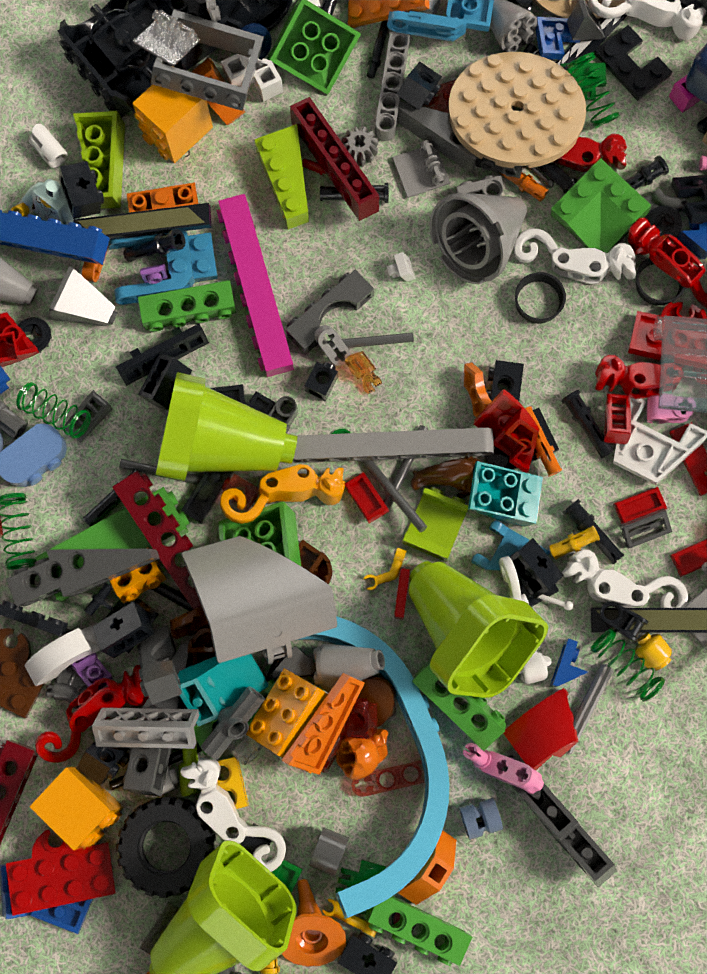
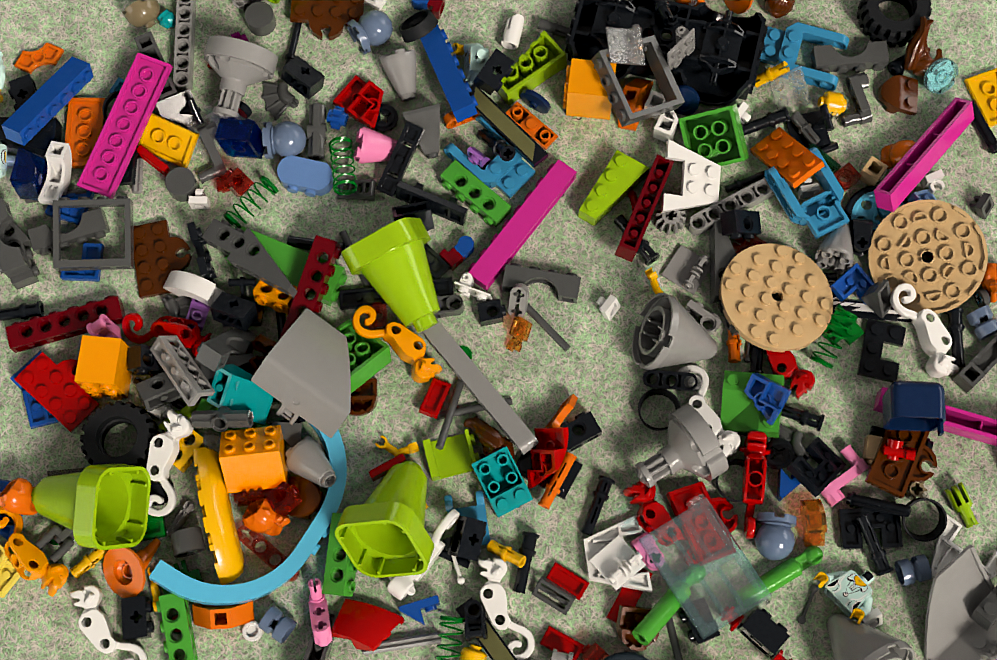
camera: 55 degrees right, 5 degrees down
orange wing [282,673,365,775] -> none
red slope [604,393,631,444] -> none
none -> bright pink piece [86,314,122,339]
none -> light grey axle [166,501,195,535]
none -> yellow brick [193,447,244,585]
none -> white tile [242,621,263,642]
none -> bright pink cone [353,127,405,164]
none -> black hinge [376,121,425,197]
none -> leg [439,236,474,271]
none -> white hinge [454,272,493,303]
none -> dark blue piece [520,89,551,114]
none -> dark grey axle [537,18,571,39]
none -> white hinge [589,535,646,591]
none -> light grey piece [635,404,729,488]
none -> black beam [642,370,702,392]
none -> yellow arm [645,267,663,294]
none -> white wing [661,139,721,213]
none -> blue slope [744,373,792,425]

